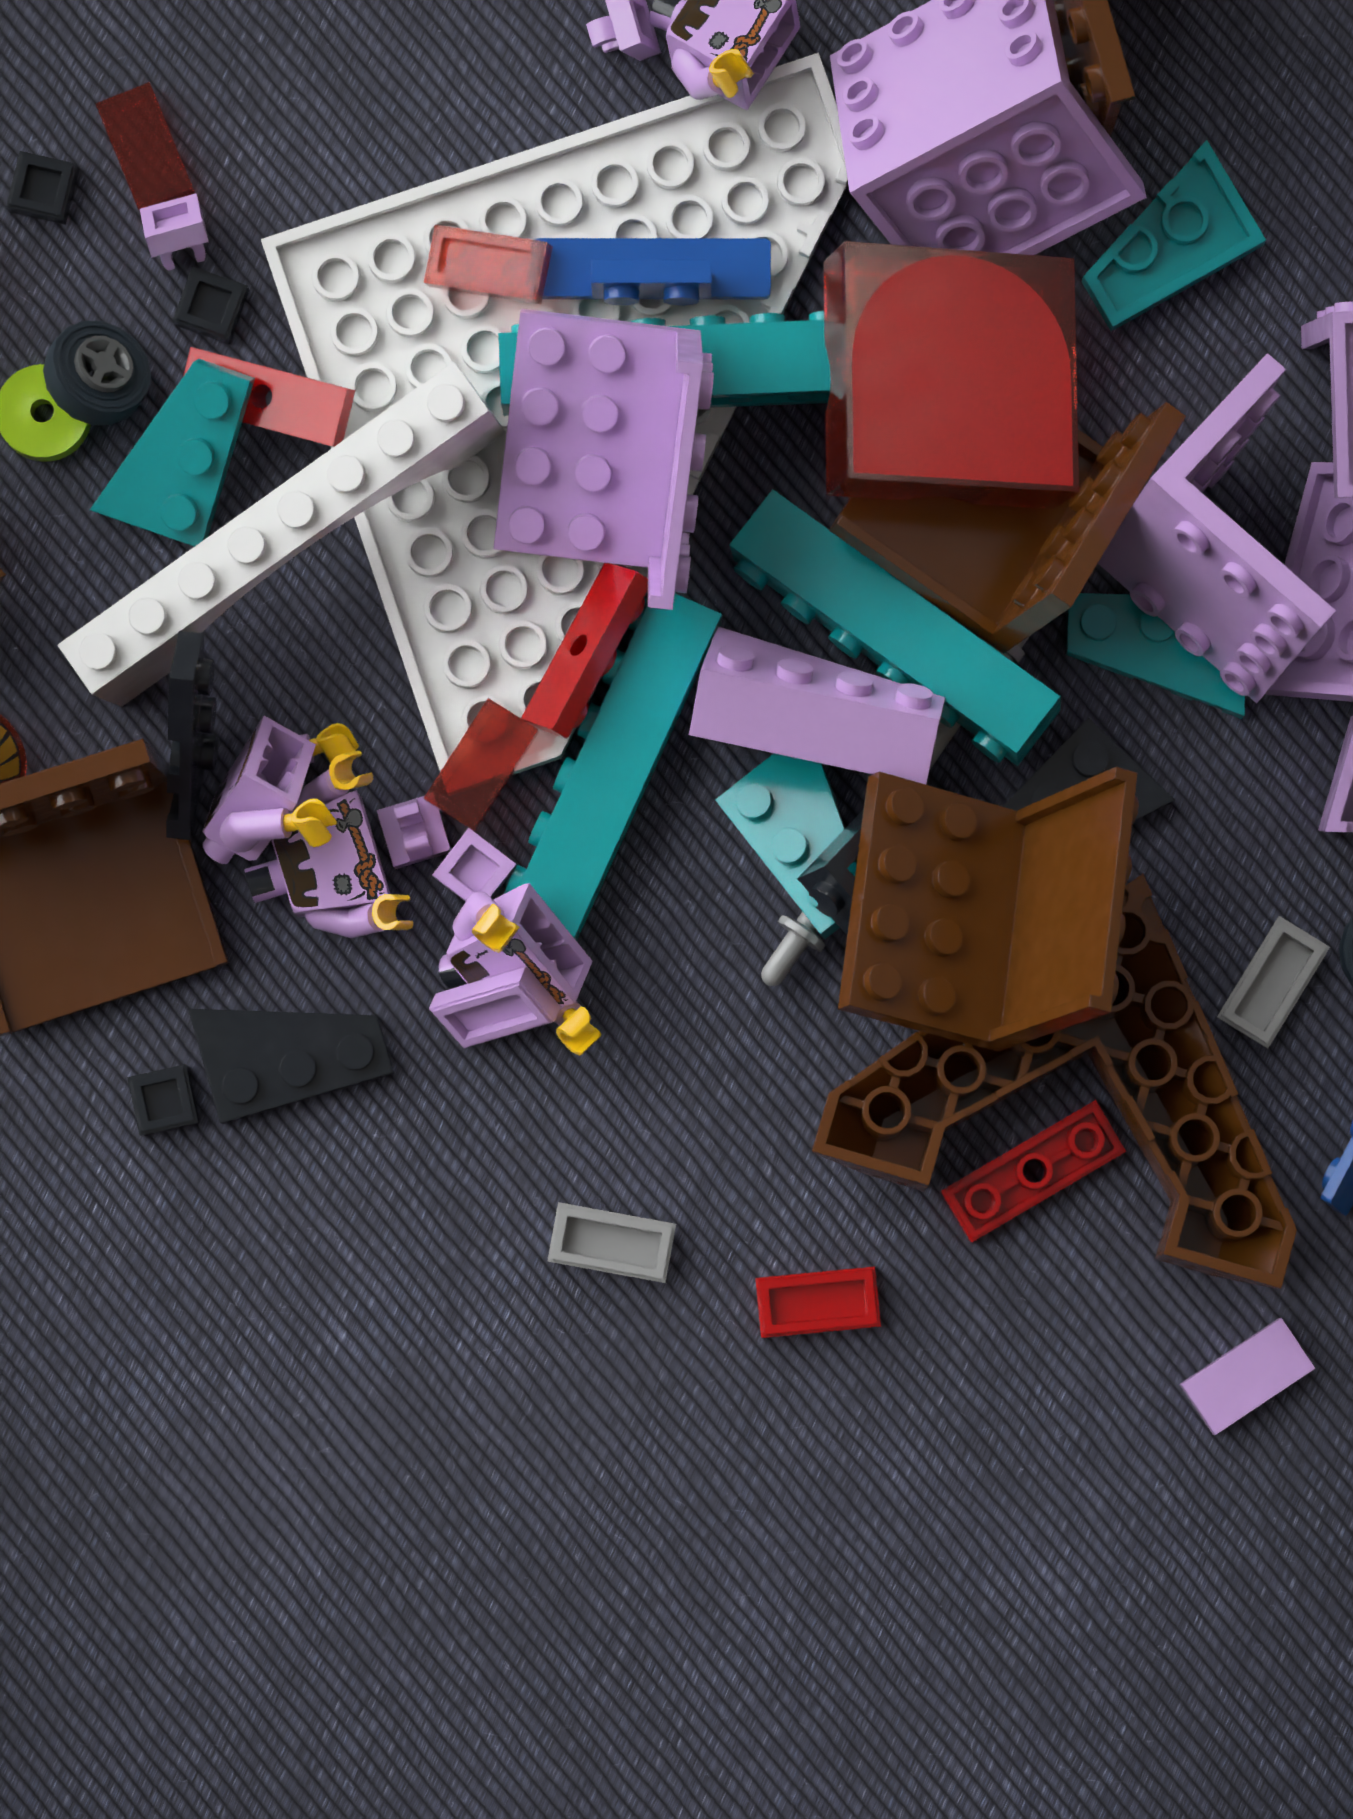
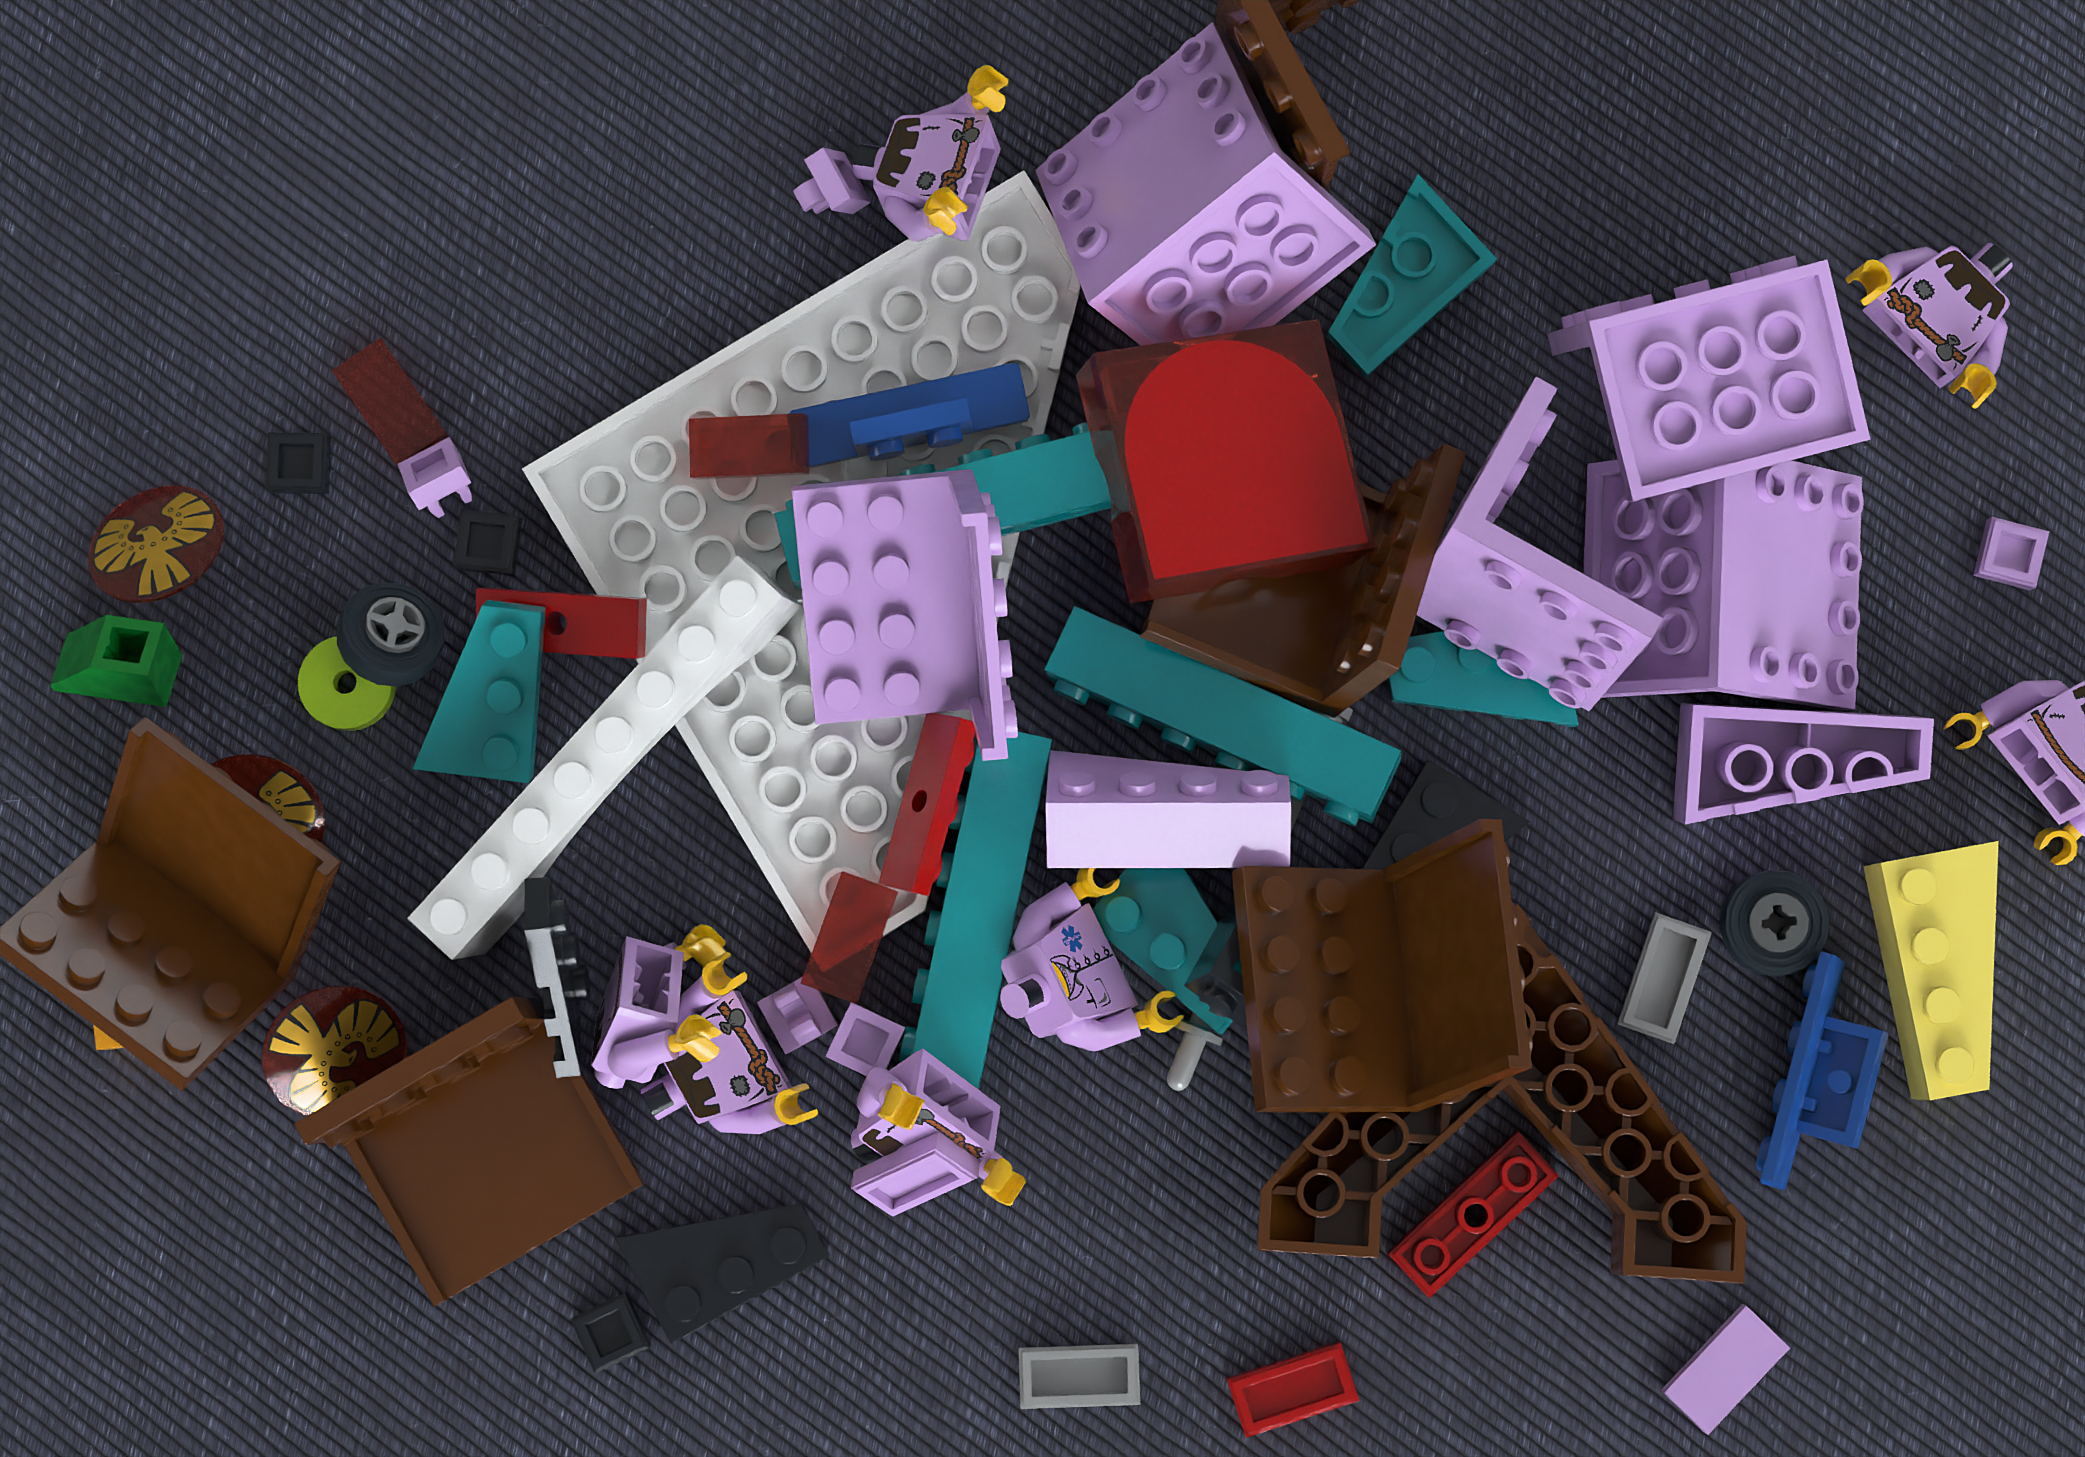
camera: 15 degrees left, 0 degrees up
none -> lavender torso [1000,868,1184,1051]

